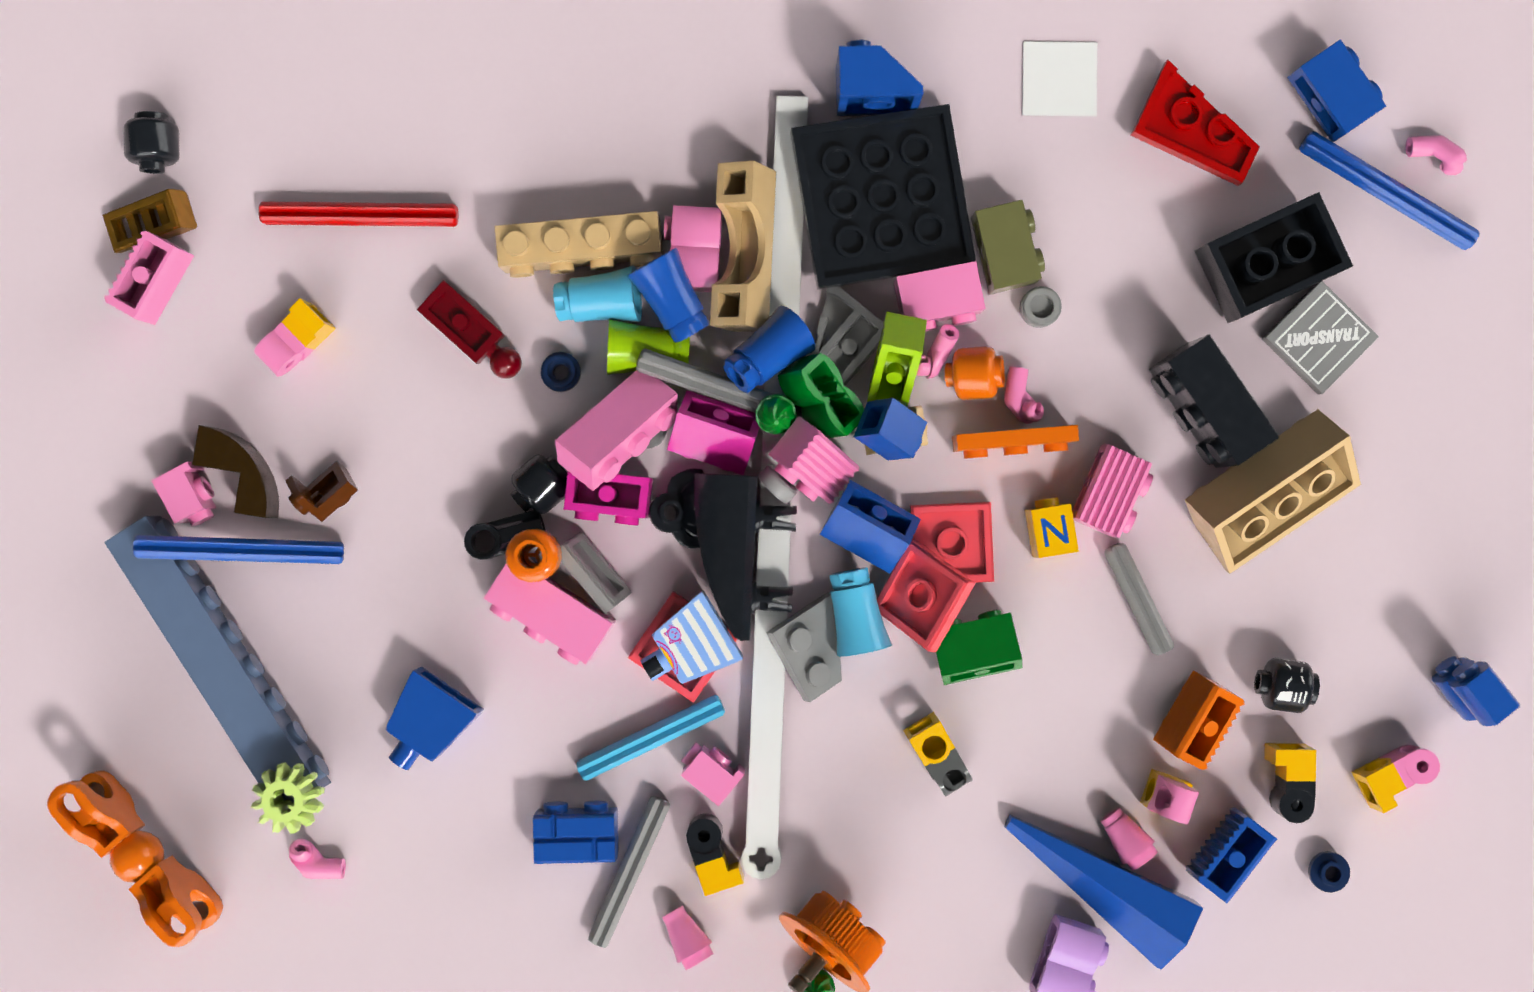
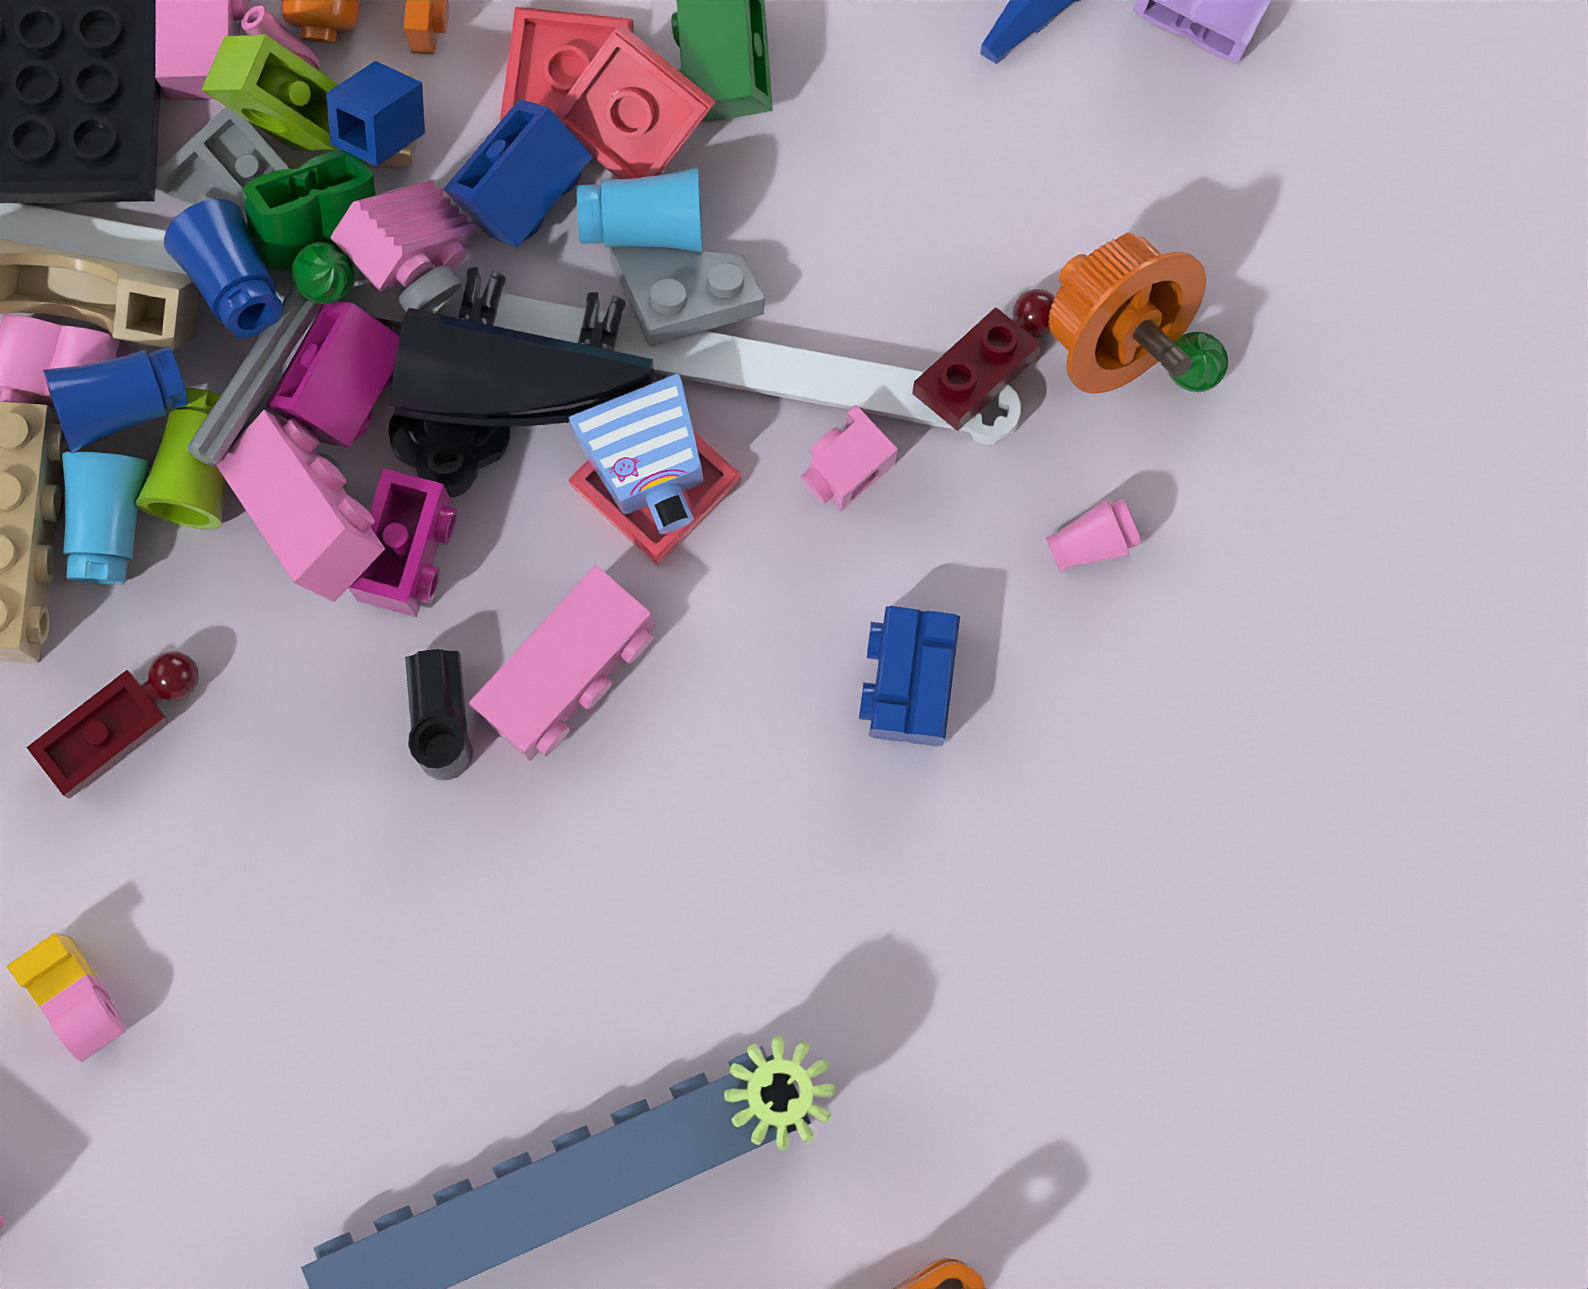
camera: 85 degrees left, 10 degrees down
blue axle [133,535,344,564] -> none
bright pink brick [151,461,216,527] -> none
dark brown brick [192,425,279,518] -> none
reddish brown bracket [285,461,358,522] -> none
bright pink arm [289,839,346,879] -> none
blue torso [386,667,484,770] -> none
orange head [505,529,562,583] -> none
black head [510,455,568,514] -> none
dark blue plate [541,352,581,392] -> none
light grey tile [560,532,632,614] -> none
medium azure axle [576,695,725,781] -> none
light grey axle [588,796,670,948] -> none
leg [686,813,744,896] -> none
leg [903,712,973,797] -> none
none -> dark red plate [912,289,1055,431]

